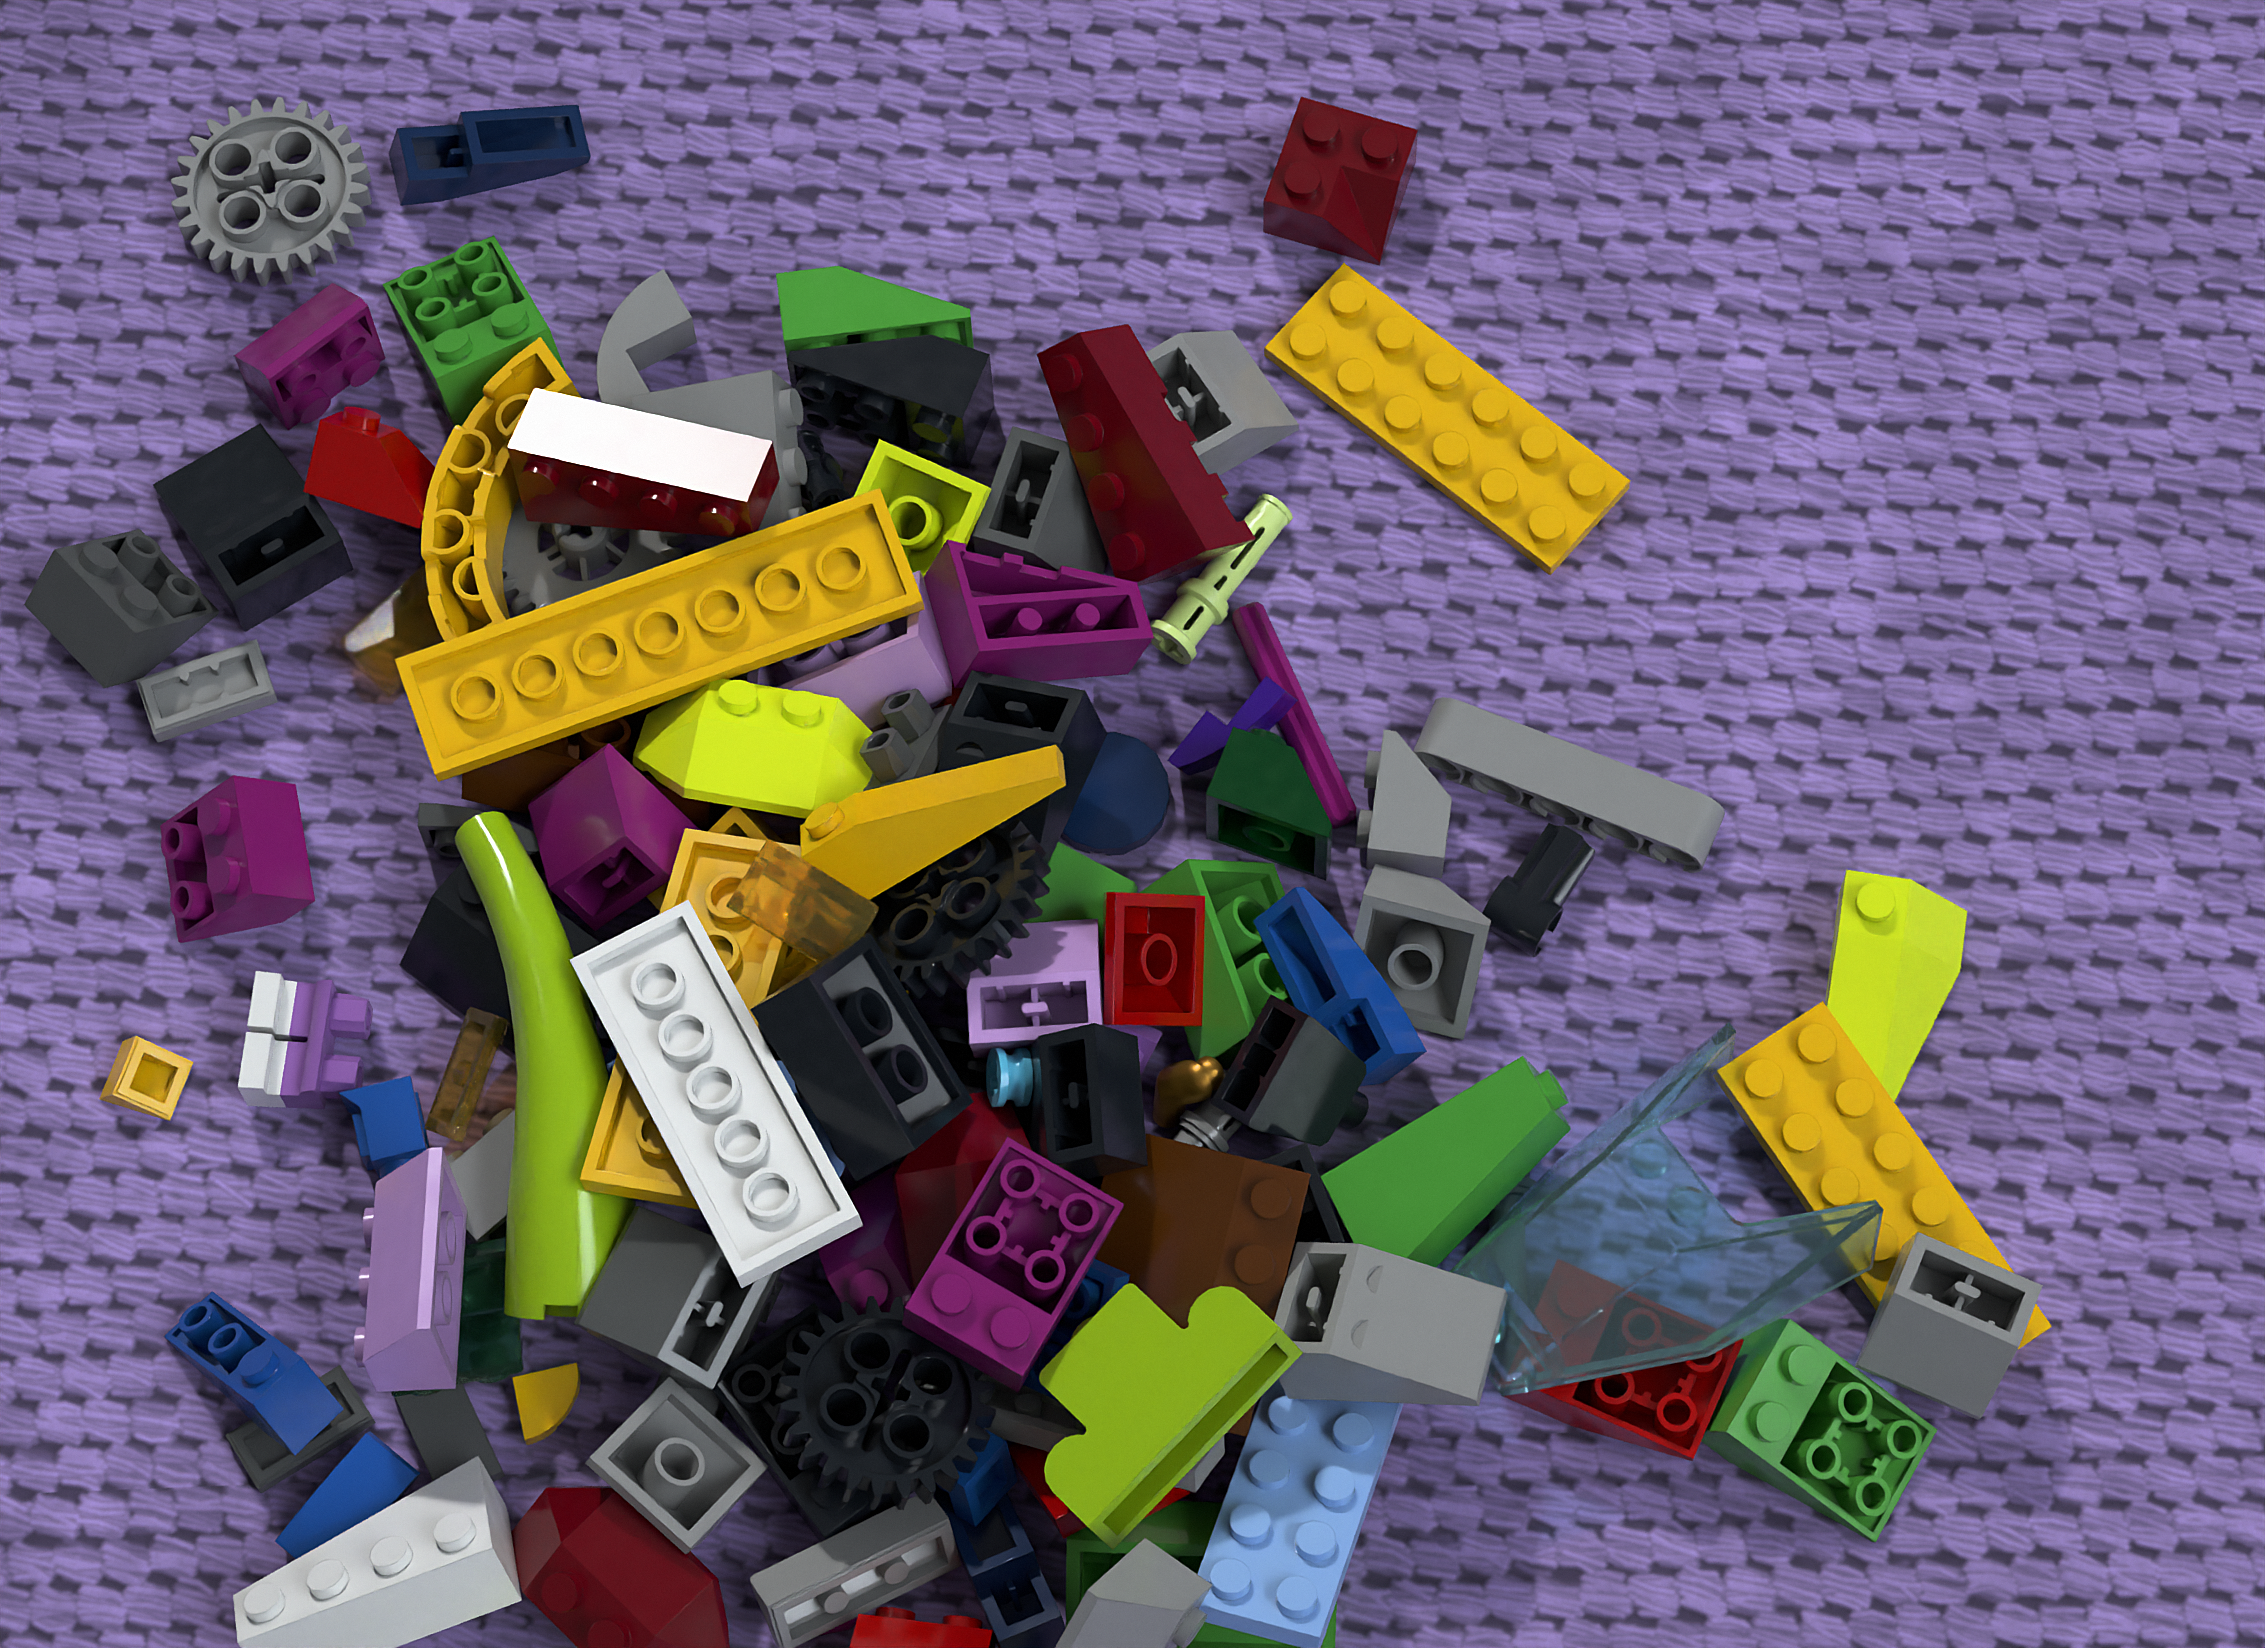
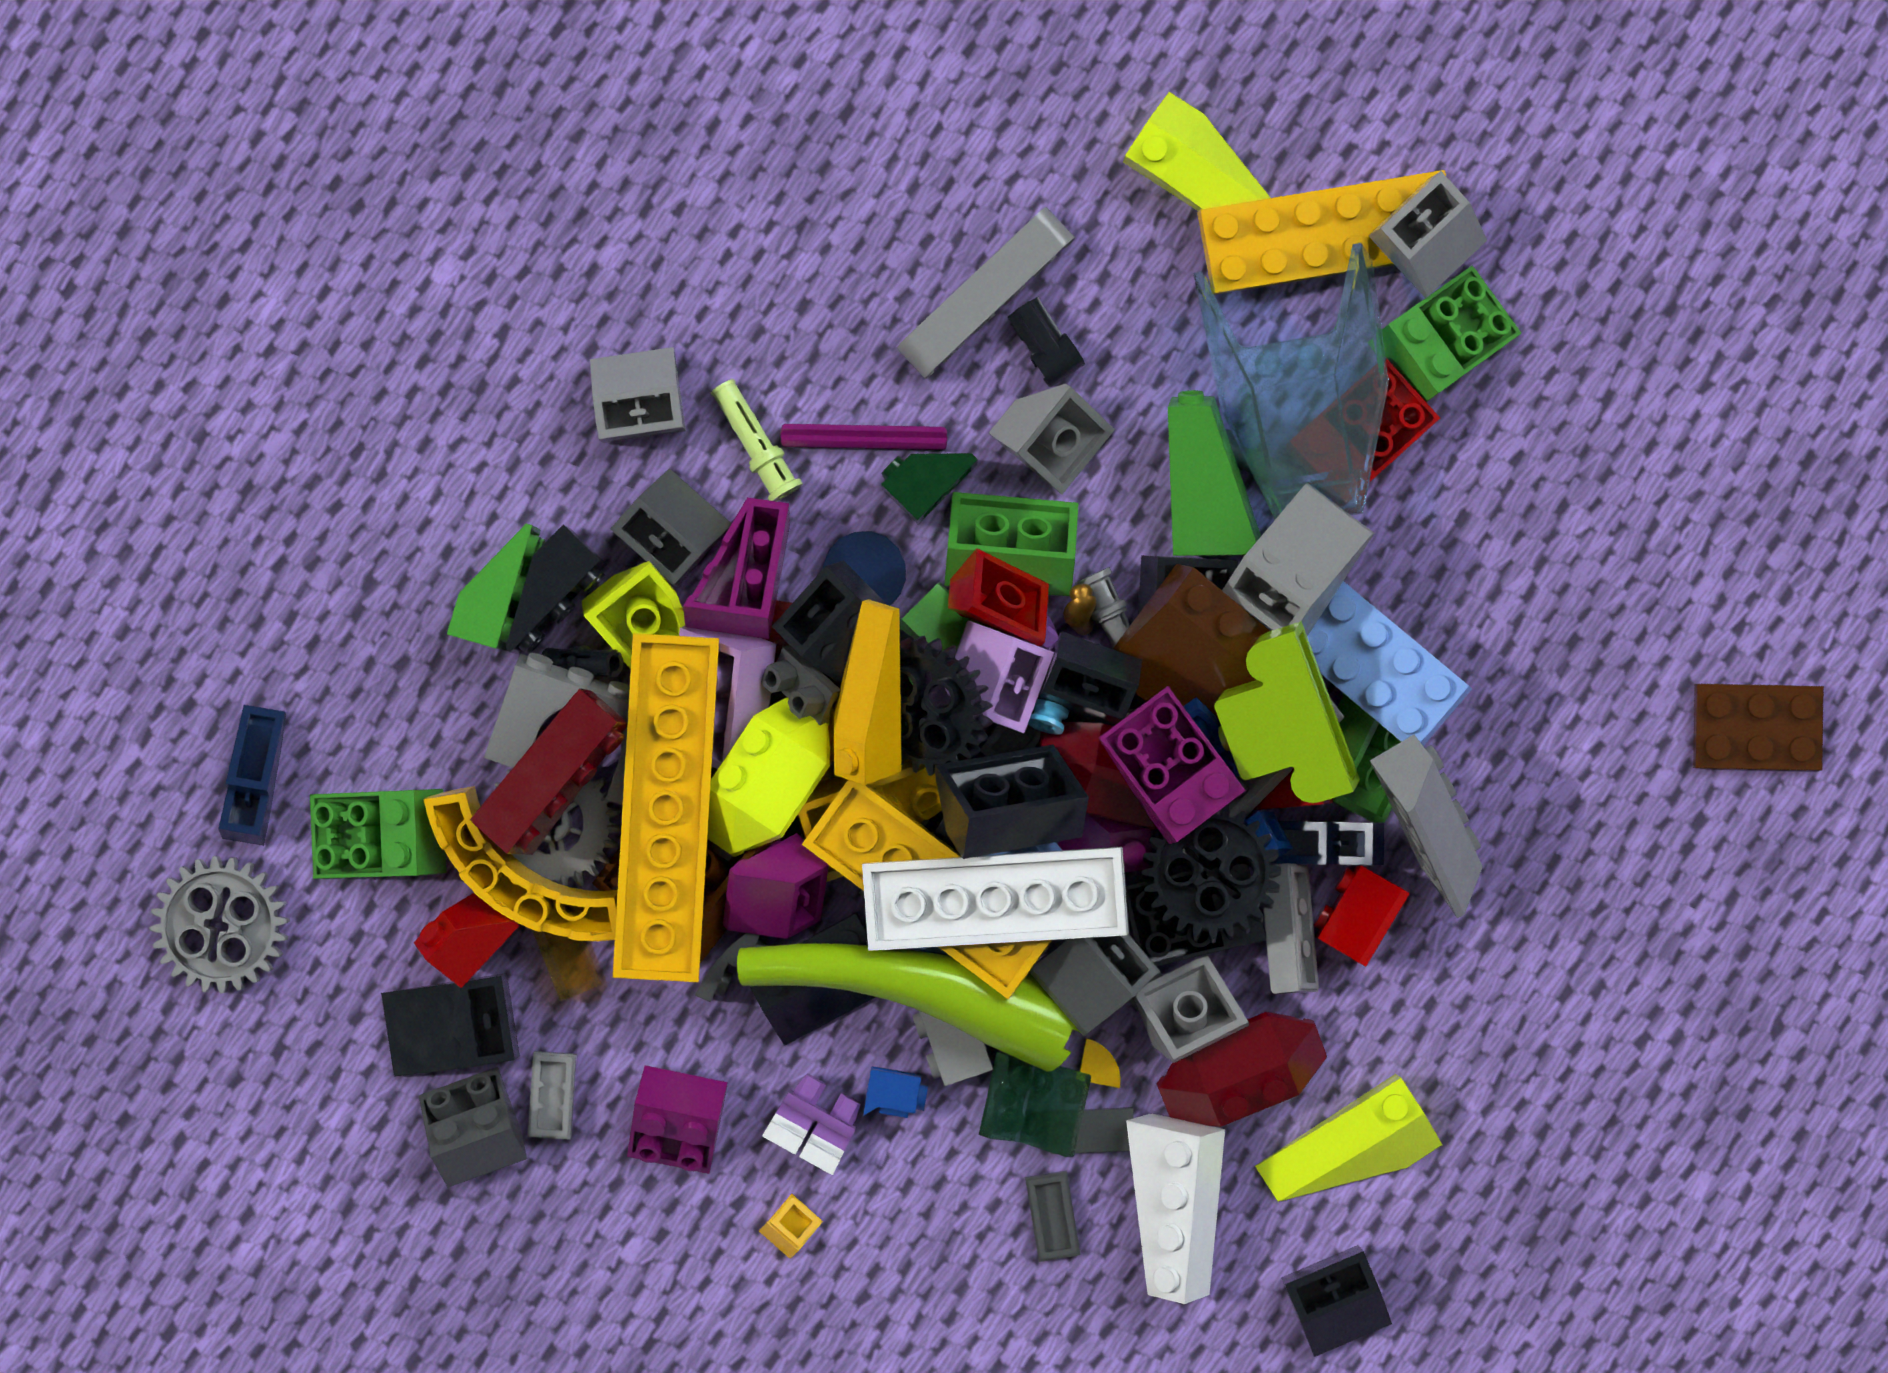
camera: 65 degrees left, 20 degrees up
blue slope [164,1291,344,1455] -> none
magenta slope [234,283,386,431] -> none
blue slope [275,1431,421,1559] -> none
lavender slope [354,1147,467,1392] -> none
clear yellow slope [425,1007,510,1143] -> none
light grey brick [596,269,697,409] -> none
clear yellow slope [726,840,879,964] -> none
dark red wedge [1037,324,1256,586] -> none
dark purple slope [1167,676,1298,776] -> none
black torso [1210,994,1369,1147] -> none
blue slope [1253,887,1427,1086] -> none
dark red slope [1263,97,1418,266] -> none
yellow plate [1264,263,1630,575] -> none
light grey slope [1355,730,1452,878] -> none

